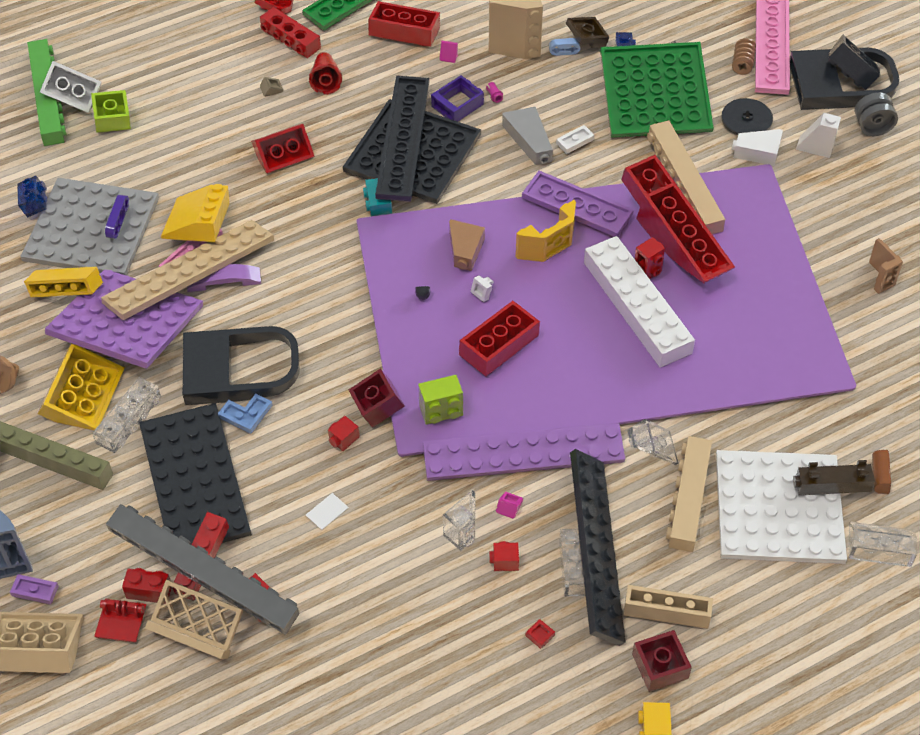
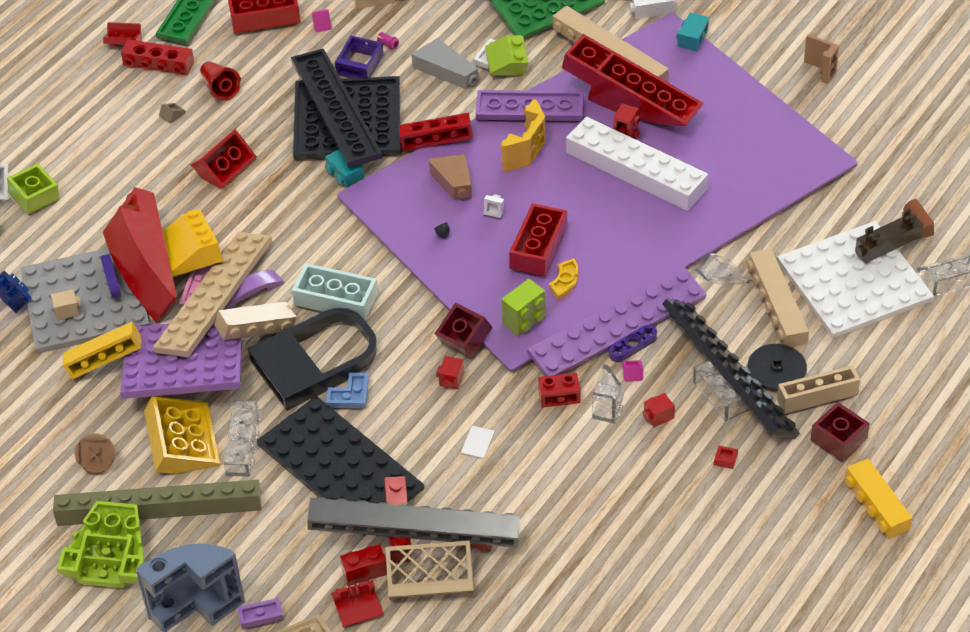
camera: 25 degrees left, 5 degrees down
none -> tan brick [51,289,82,320]
none -> red slope [103,187,177,323]
none -> tan brick [214,302,296,340]
none -> light aqua brick [292,263,378,321]
none -> red brick [399,112,473,151]
none -> lime slope [485,35,528,76]
none -> red brick [538,373,581,408]
none -> yellow tile [549,258,578,300]
none -> dark purple beam [609,325,657,362]
none -> teal brick [676,12,709,52]
none -> black piece [748,344,807,391]

